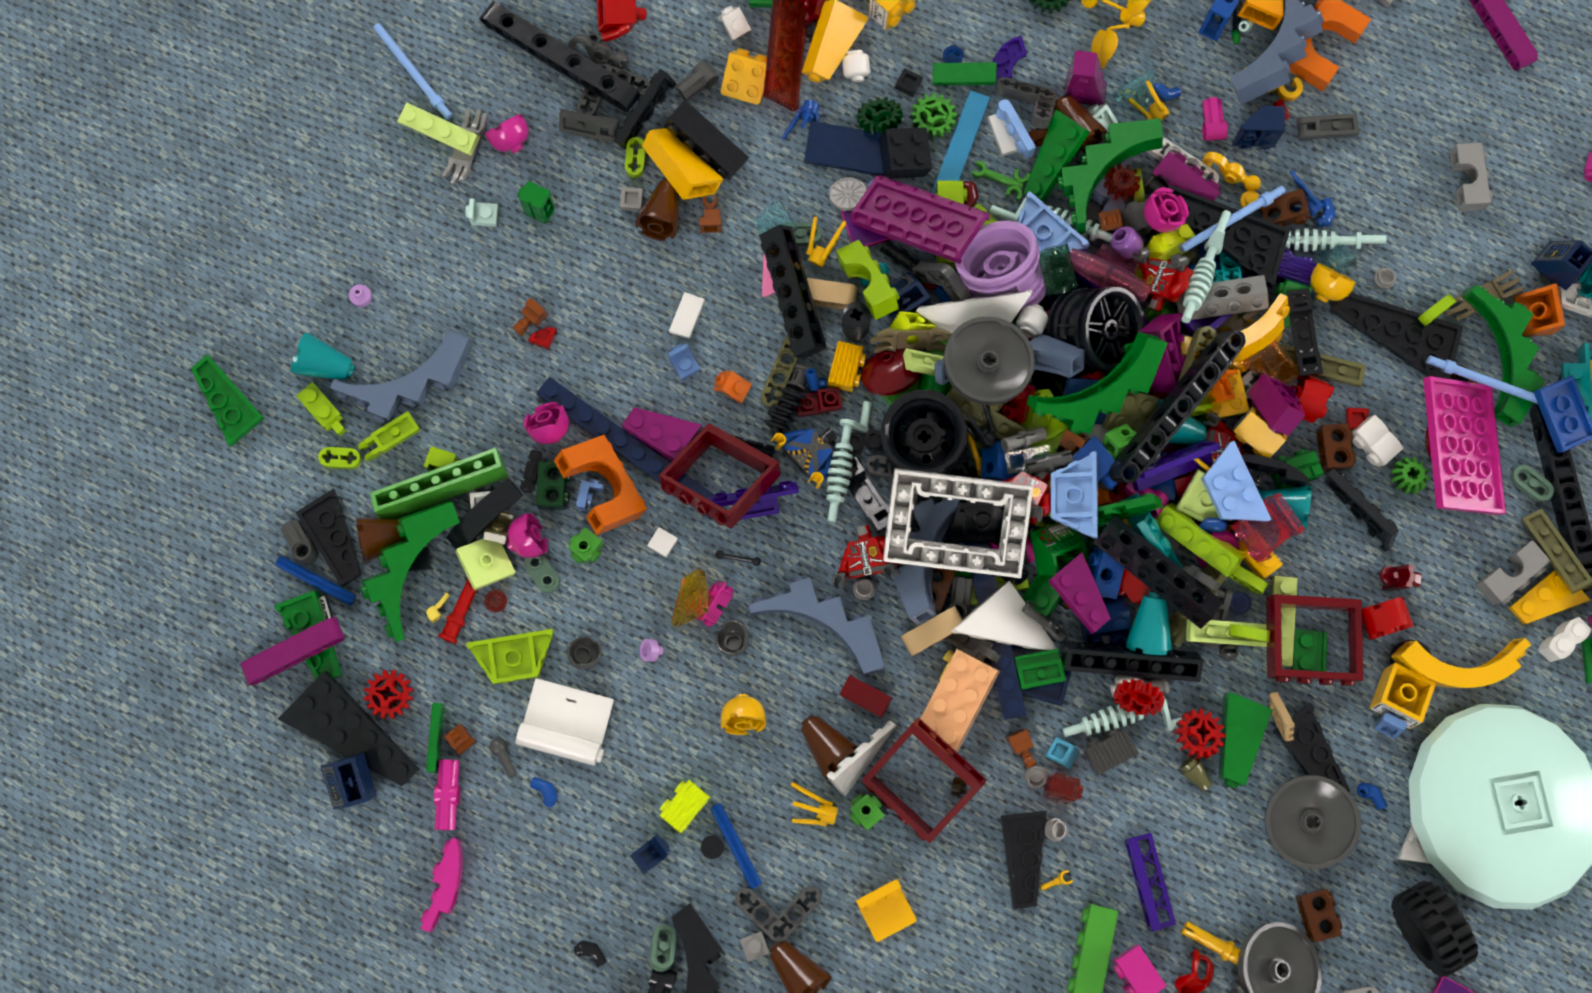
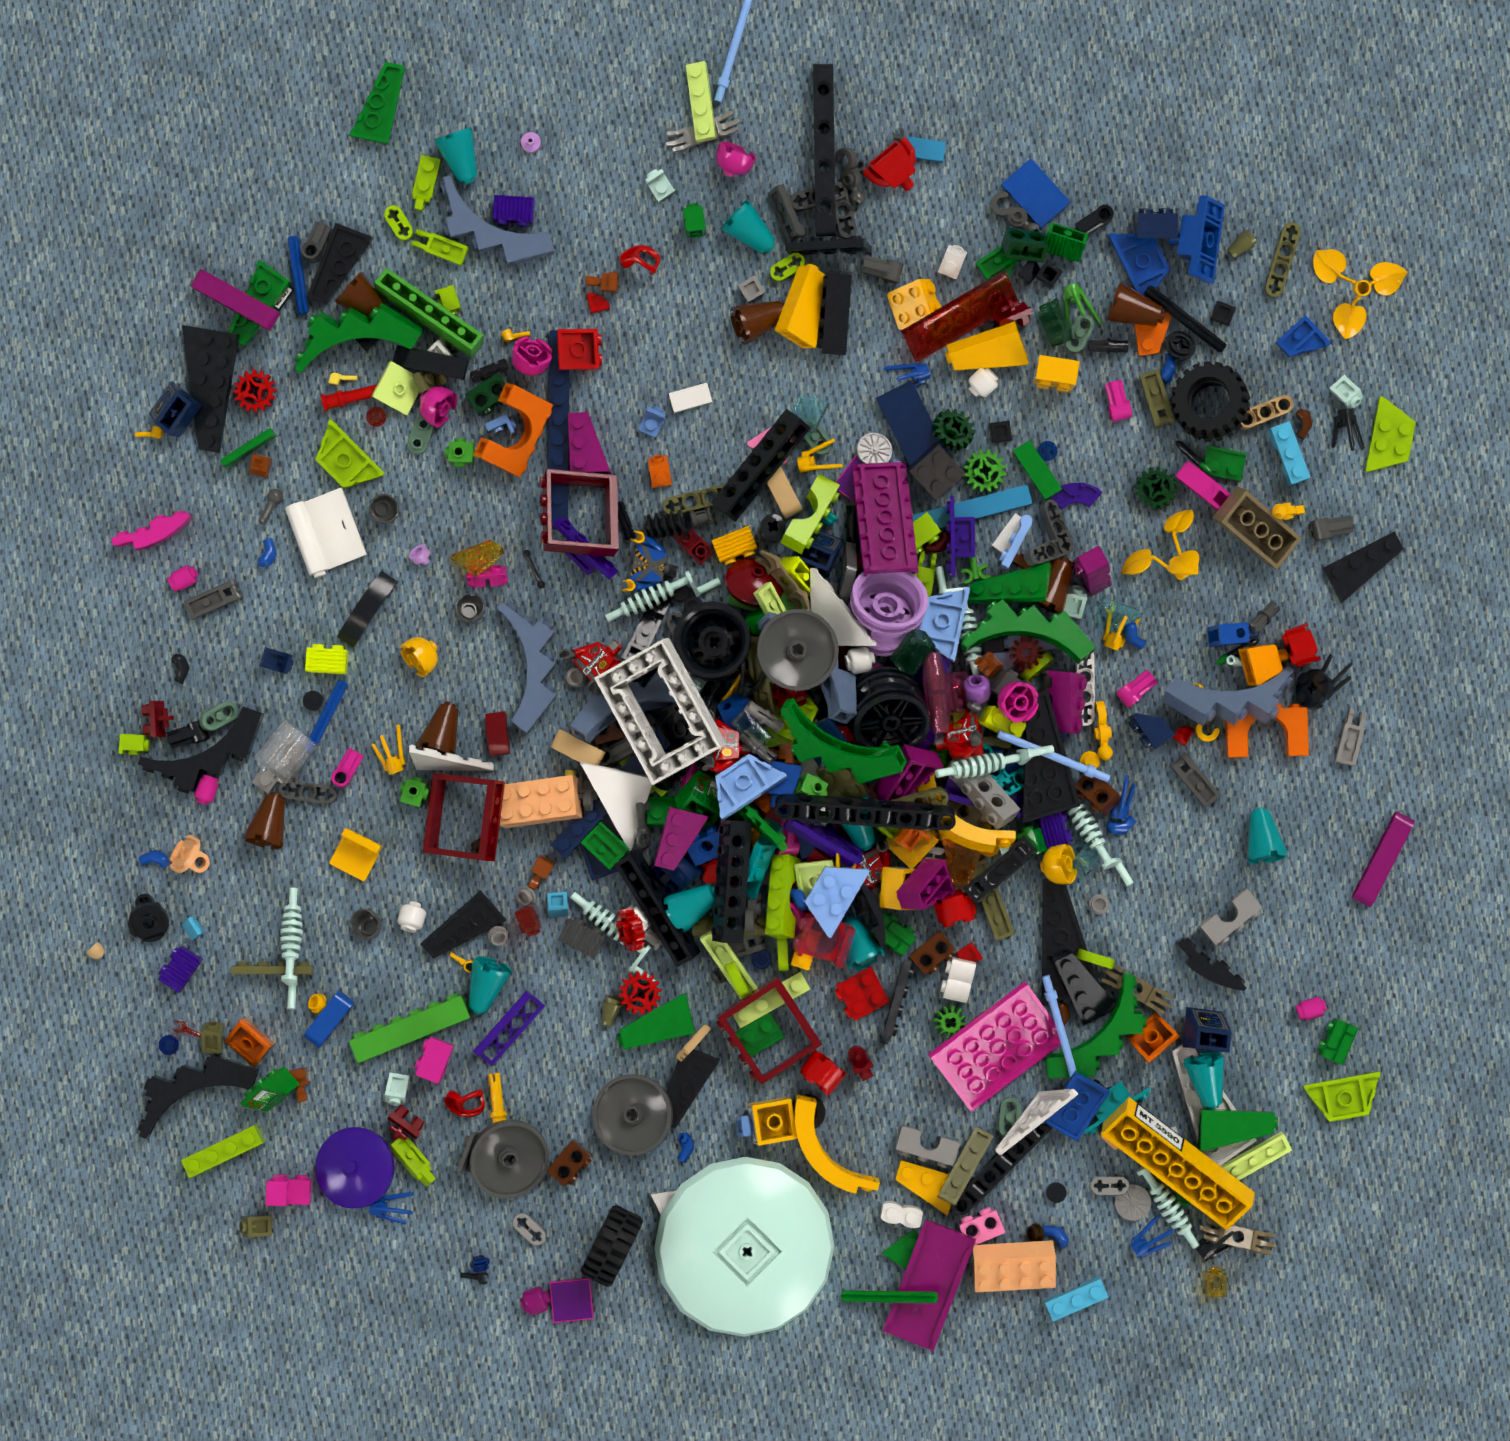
camera: 55 degrees right, 10 degrees up
dark pink piece [434,760,461,830] -> none
white tile [647,527,678,558] -> none
dark orange piece [699,196,722,233] -> none
blue arm [805,368,827,391] -> none
none -> yellow hand [135,426,164,439]
none -> dark pink brick [167,564,199,592]
none -> dark grey plate [184,579,244,620]
none -> clear brick [254,720,319,784]
none -> dark pink piece [331,748,364,788]
none -> black slope [337,571,398,648]
none -> dark grey hair [349,909,382,940]
none -> white head [397,901,426,933]
none -> teal cone [468,956,512,1015]
none -> dark purple brick [492,195,535,227]
none -> yellow hand [501,329,530,343]
none -> red plate [557,329,602,371]
none -> red piece [619,245,660,275]
none -> teal cone [720,199,775,254]
none -> red plate [834,966,890,1021]
none -> dark purple bracket [946,496,975,578]
none -> white tile [995,1089,1078,1155]
none -> black wing [1052,950,1116,1025]
none -> black slope [1176,937,1246,991]
none -> teal cone [1247,807,1288,864]

